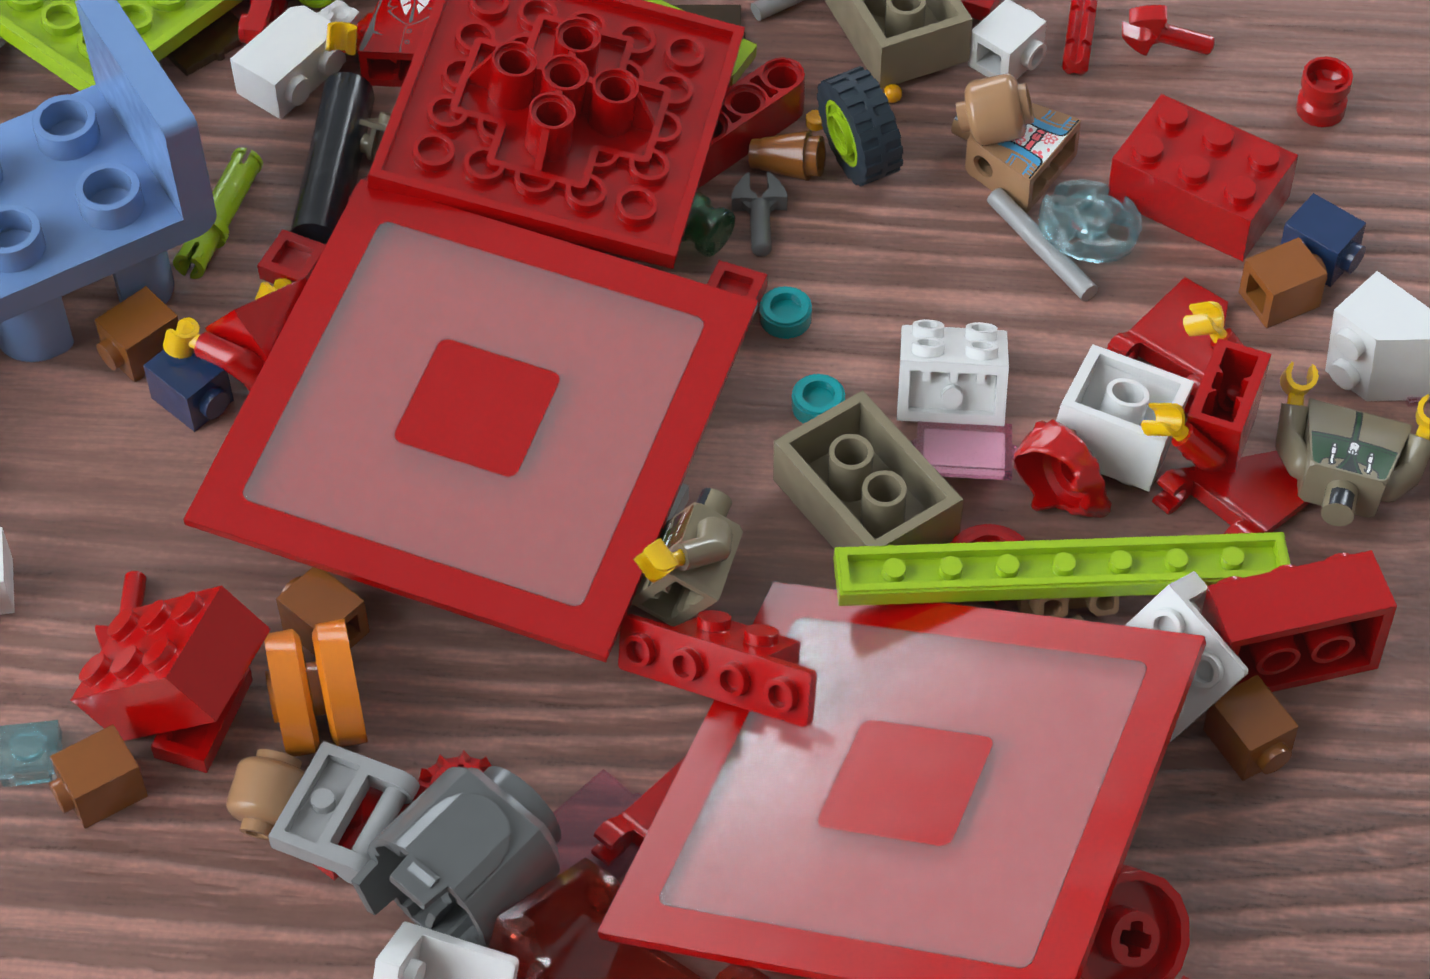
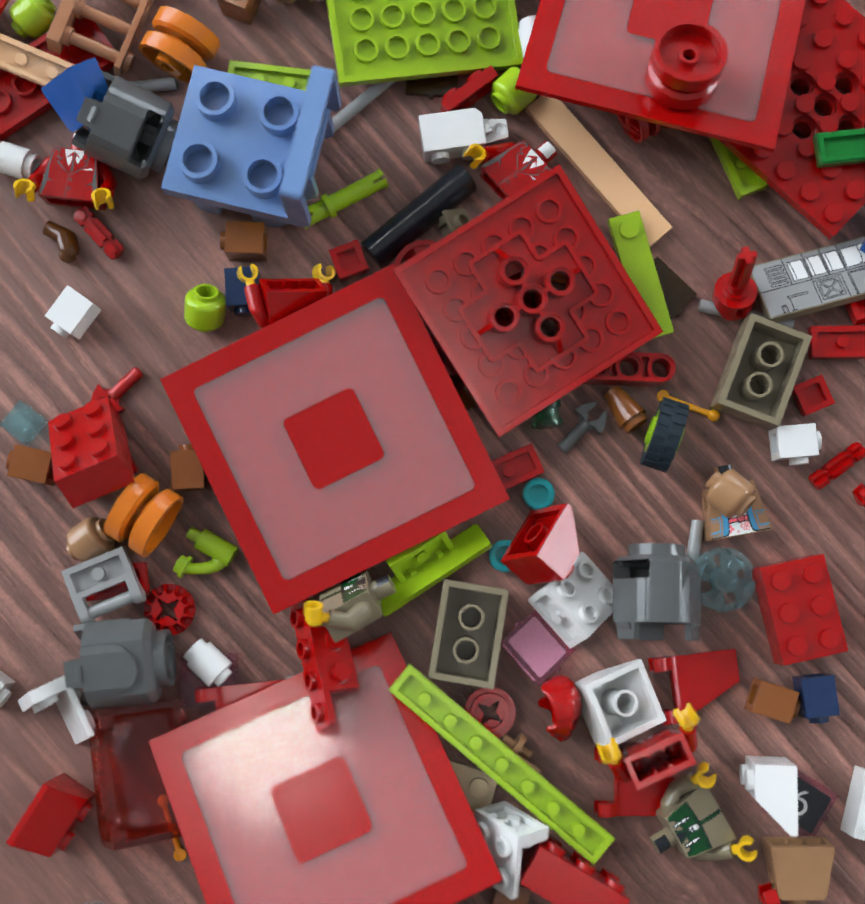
camera: 45 degrees right, 30 degrees up
none -> lime plant [173,526,239,579]
none -> white brick [183,638,232,687]
none -> lime head [184,284,226,333]
none -> lime bracket [381,524,492,617]
none -> red slope [500,503,580,585]
none -> dark grey piece [613,543,701,641]

